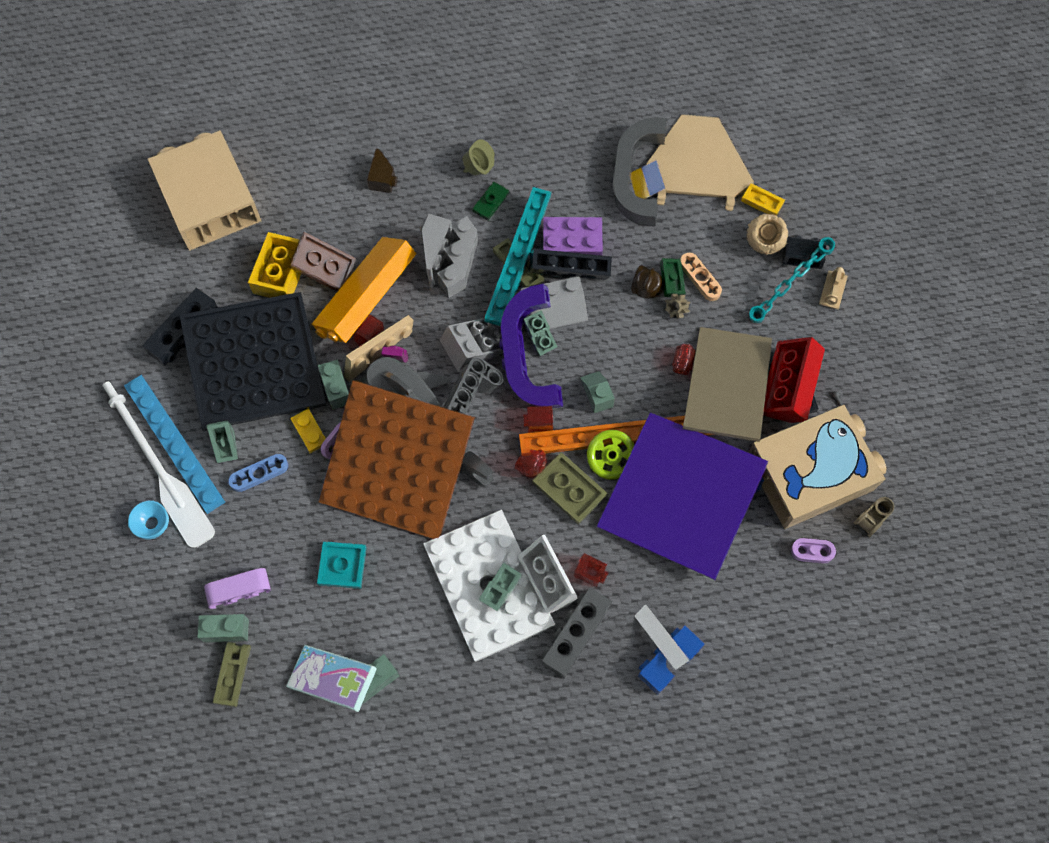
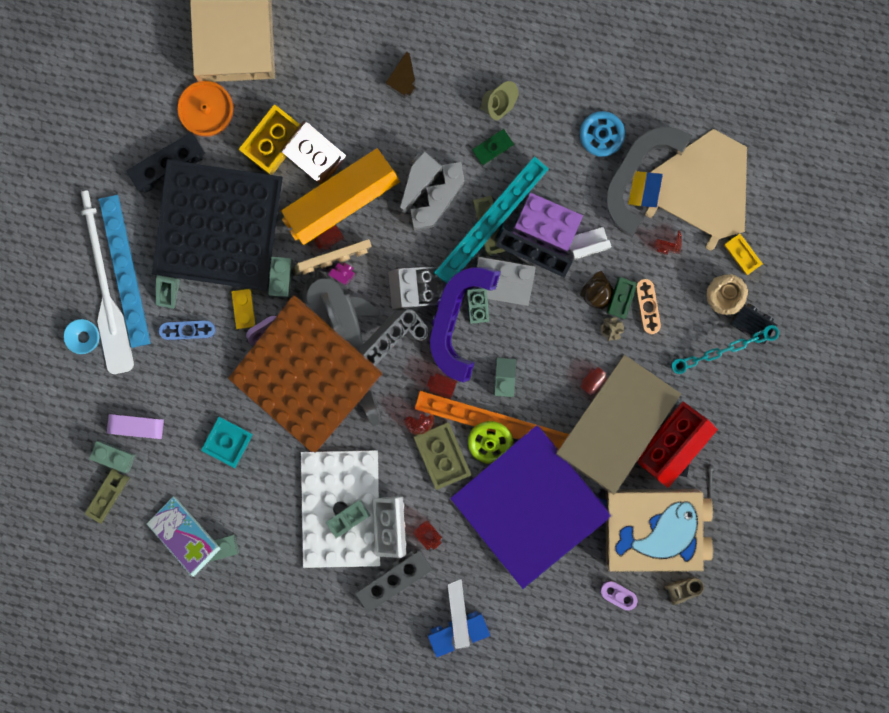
camera: 25 degrees right, 20 degrees up
tan hinge [819,267,848,310] -> none
none -> orange piece [178,81,234,137]
none -> white panel [570,227,611,260]
none -> dark azure plate [579,111,625,157]
none -> clear red plate [653,230,682,255]

